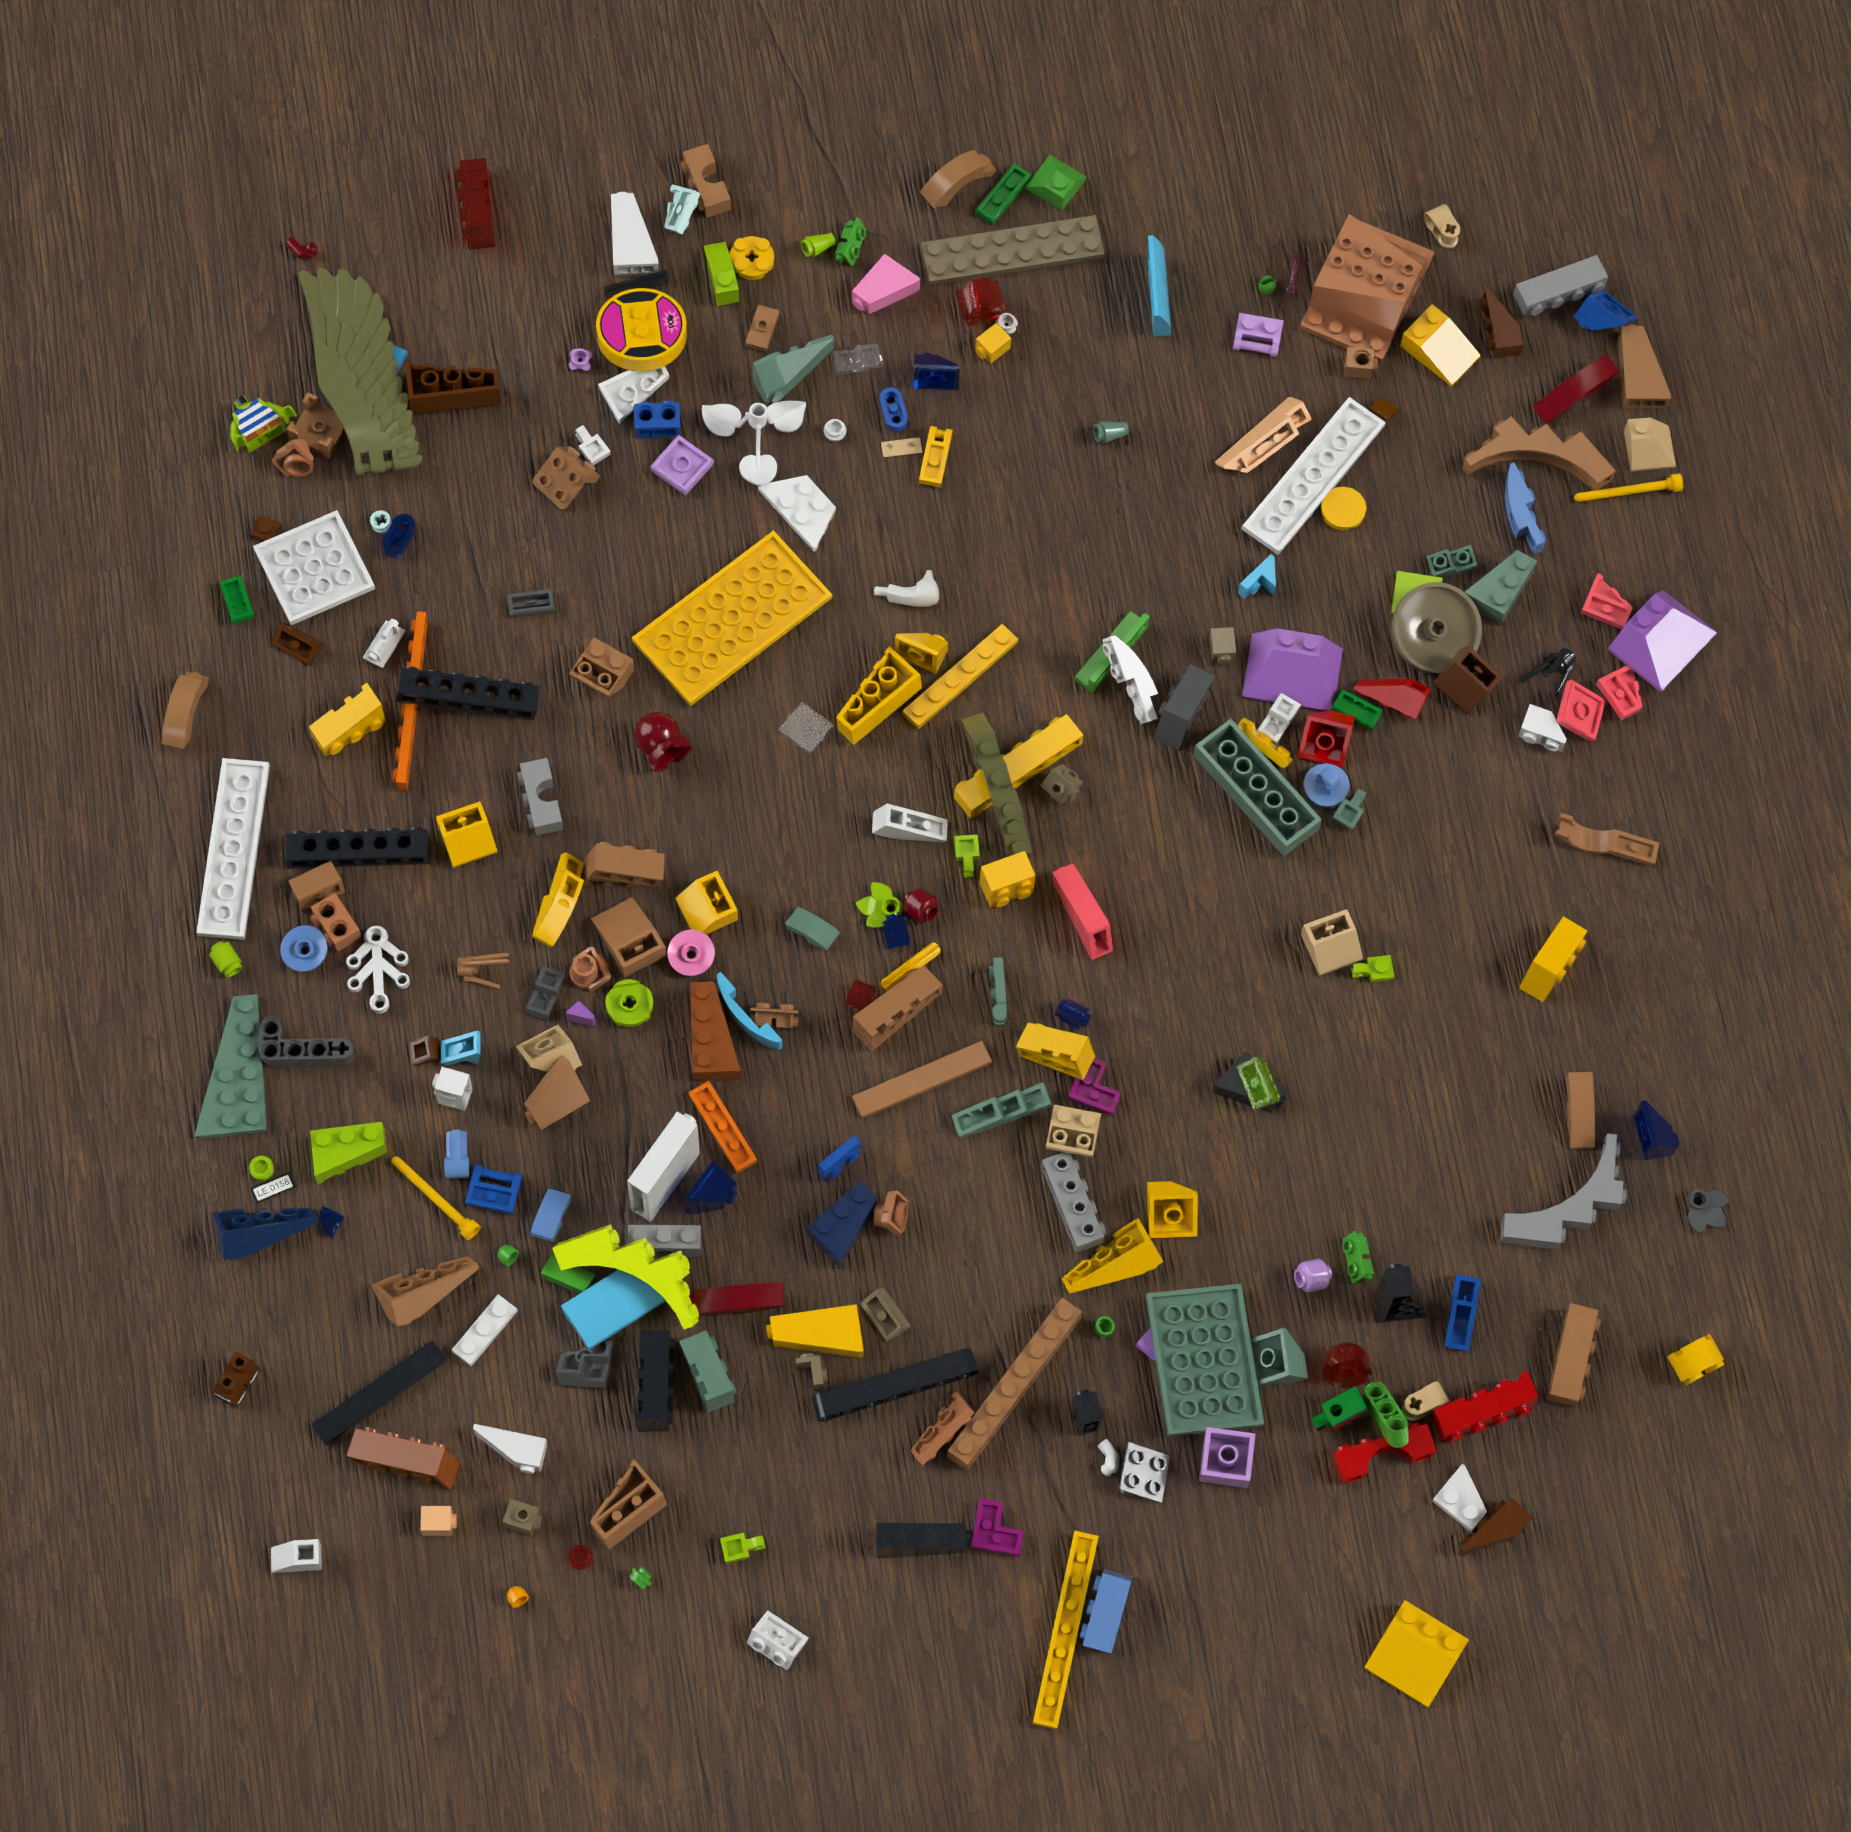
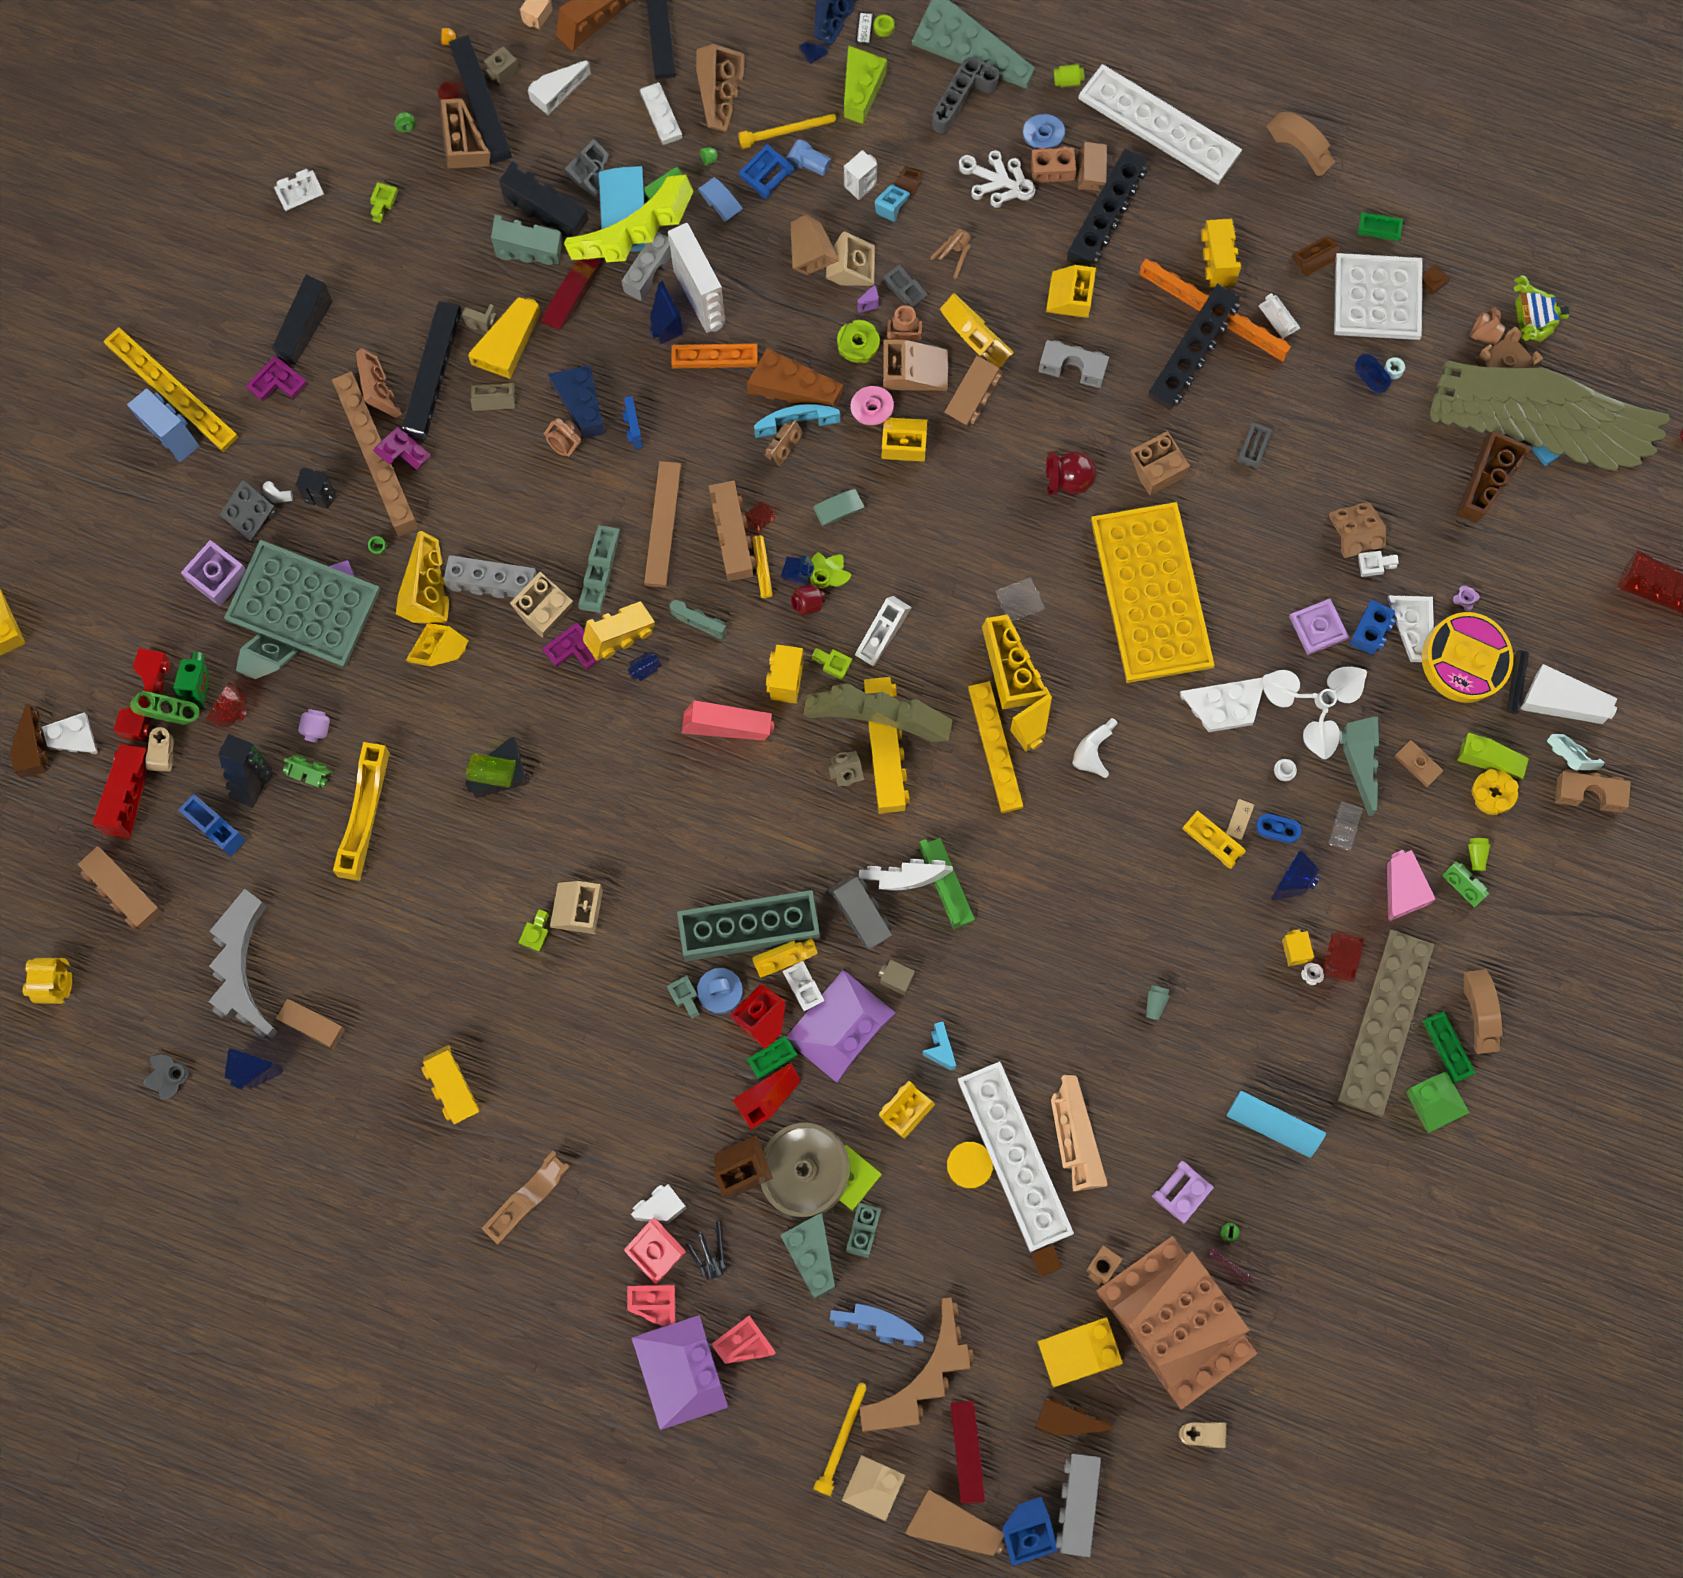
camera: 125 degrees right, 5 degrees up
none -> yellow arch [333,742,390,881]
none -> magenta plate [373,427,431,470]
none -> black beam [449,35,512,165]
none -> yellow bracket [879,1081,935,1139]

